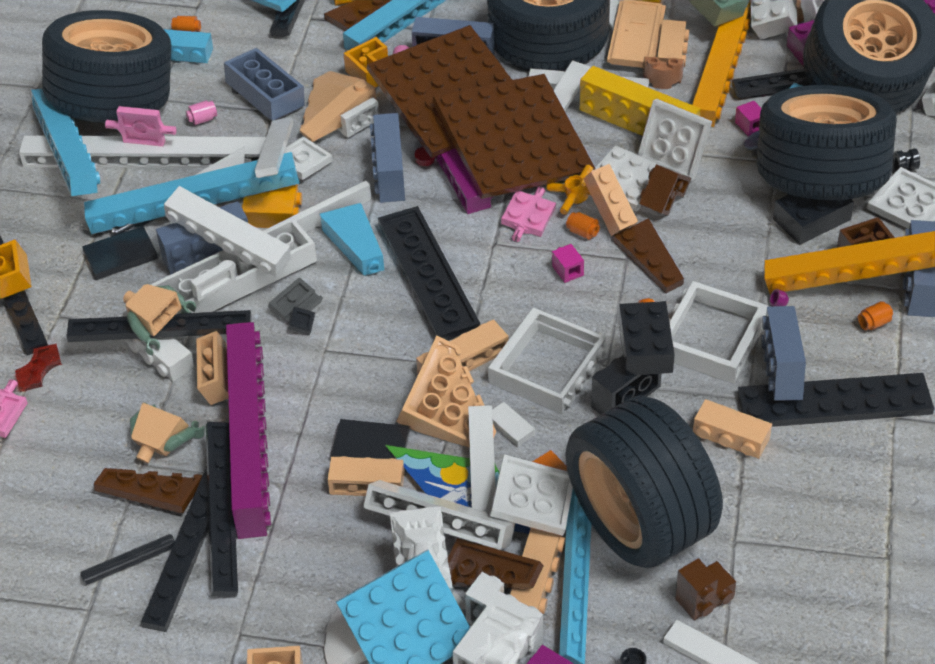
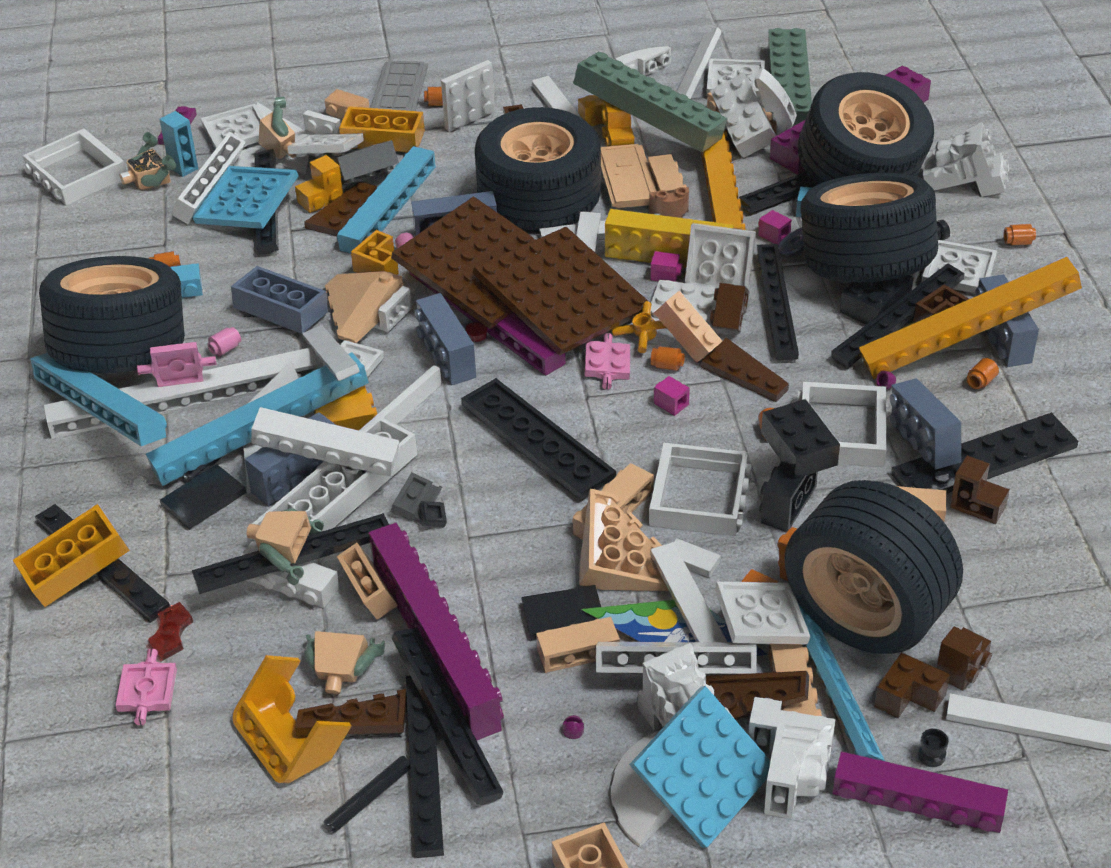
camera: 20 degrees left, 5 degrees down
white tile [190,260,236,301] -> none
medium azure slope [320,203,385,275] -> none
none -> light orange windscreen [233,655,352,783]
none -> magenta hinge [563,715,584,739]
none -> dark pink brick [651,251,683,282]
none -> black plate [757,244,799,360]
none -> black plate [831,263,965,368]
none -> reddish brown brick [874,652,950,718]
none -> reddish brown brick [950,456,1010,524]

